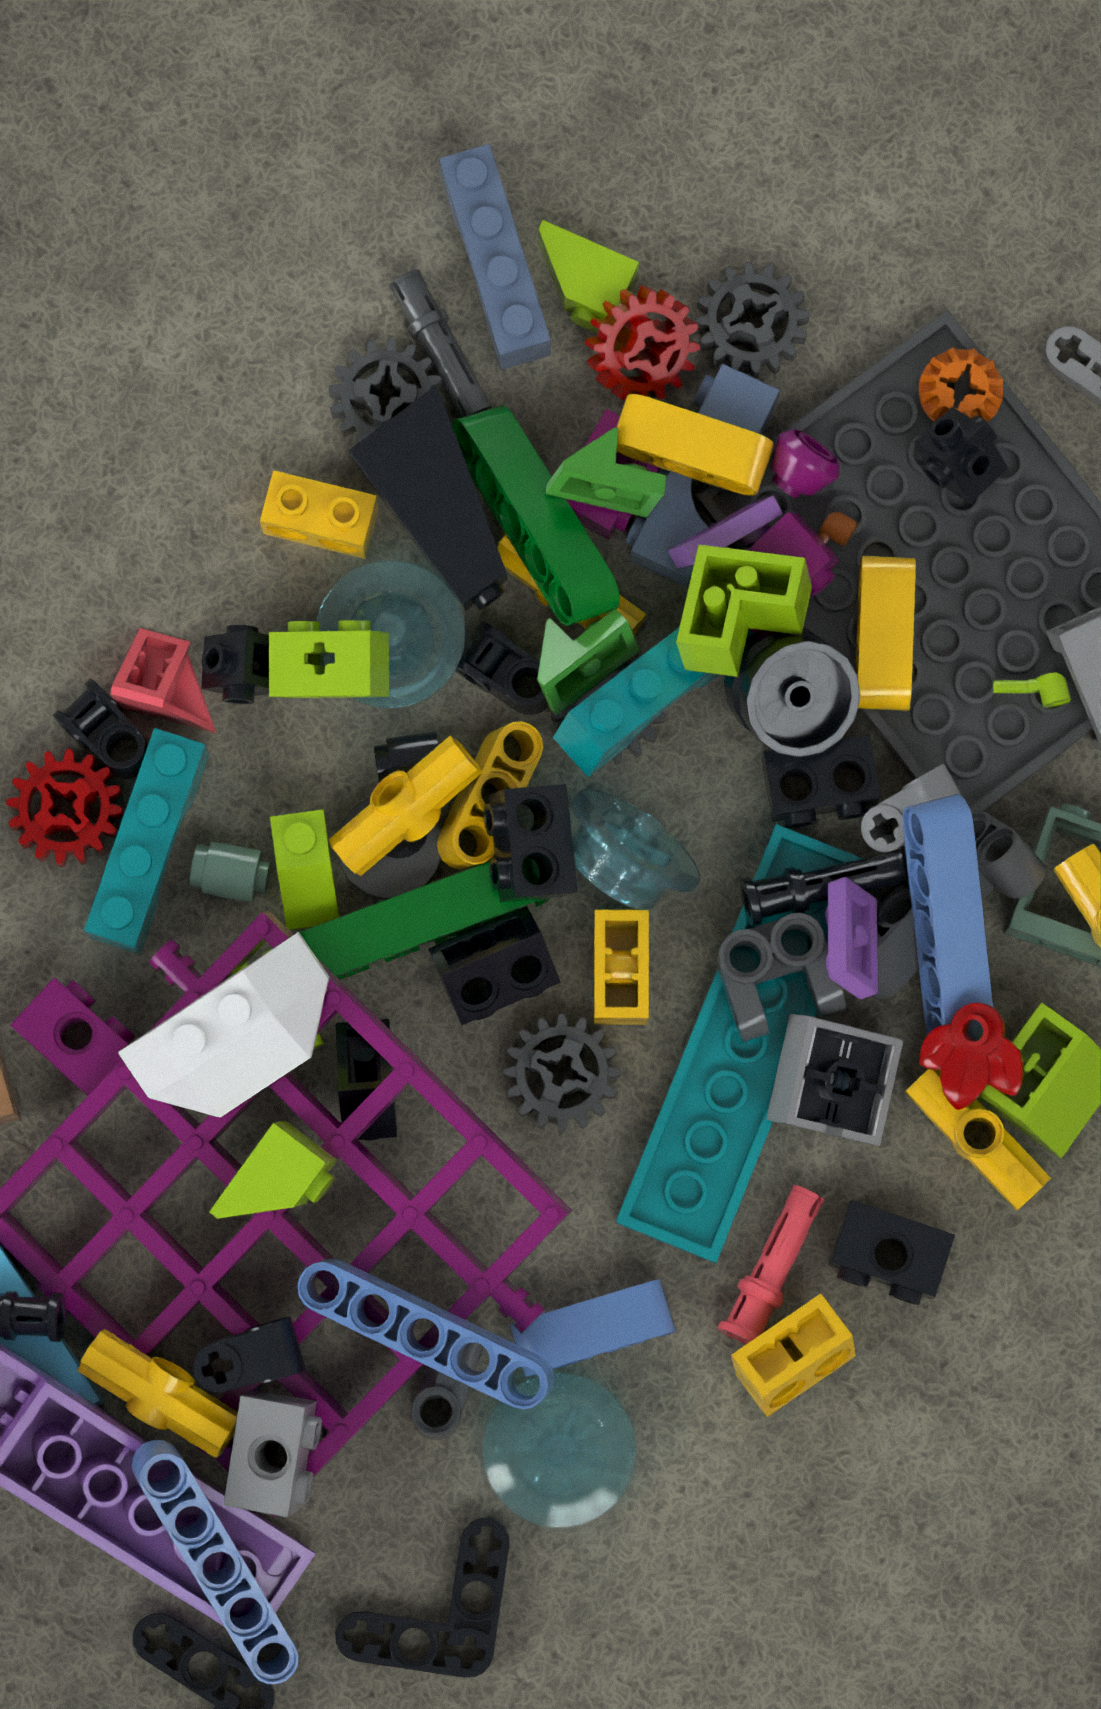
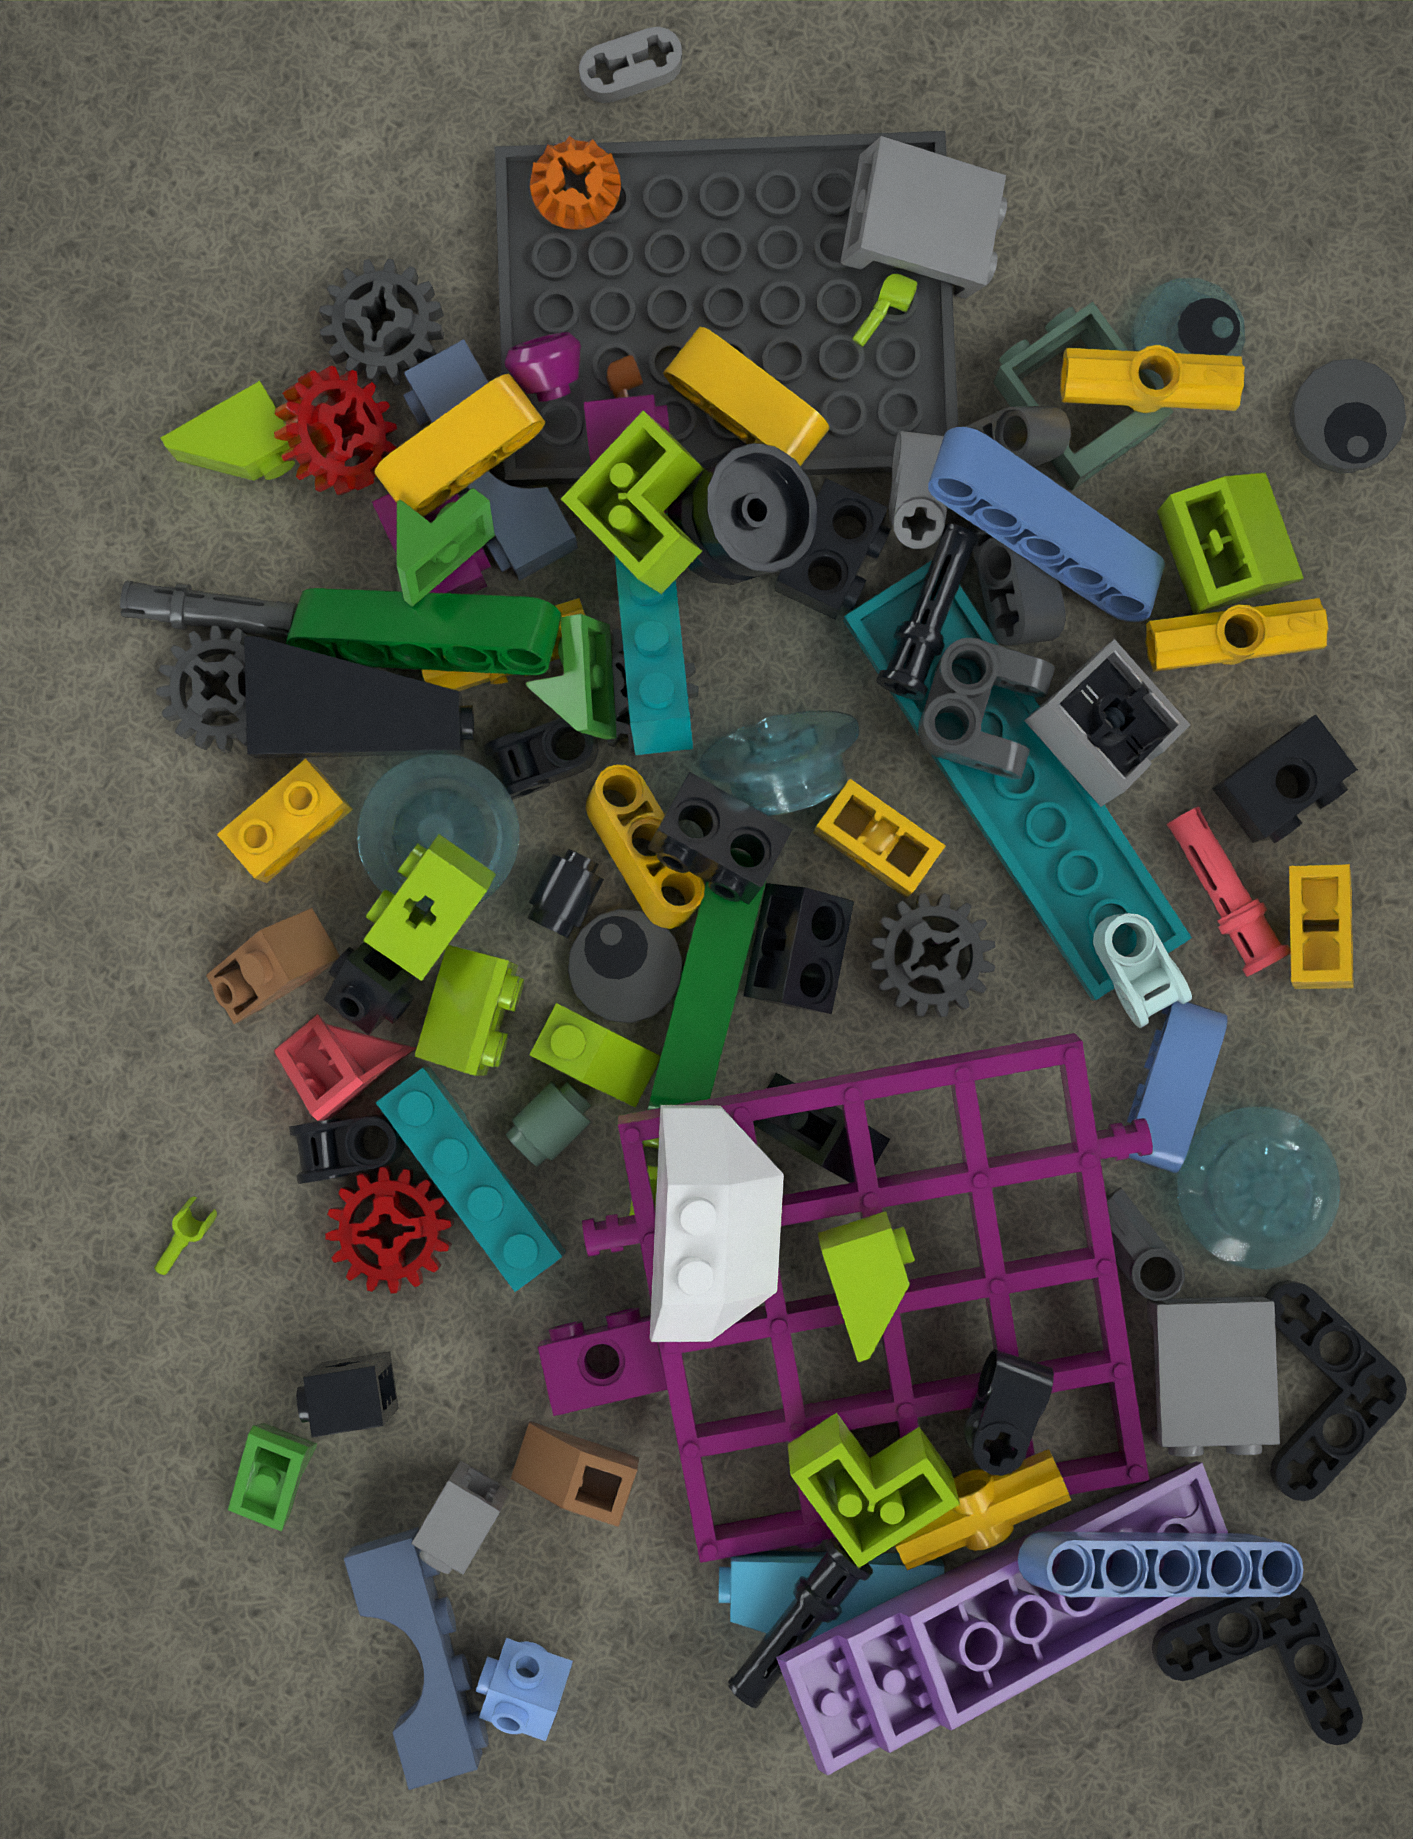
camera: 55 degrees left, 5 degrees up
light grey brick [223,1389,322,1517] -> none
medium blue beam [297,1258,555,1409] -> none
yellow piece [328,735,483,876] -> none
sand blue arch [439,144,551,370] -> none
medium lavender plate [667,496,783,569] -> none
medium lavender plate [825,877,878,999] -> none
black brick [914,407,1008,504] -> none
red plate [919,1002,1023,1110] -> none
none -> medium nougat slope [206,908,340,1024]
none -> lime slope [414,945,524,1076]
none -> lime brick [787,1413,960,1568]
none -> light aqua piece [1093,913,1192,1028]
none -> light grey panel [1147,1296,1280,1457]

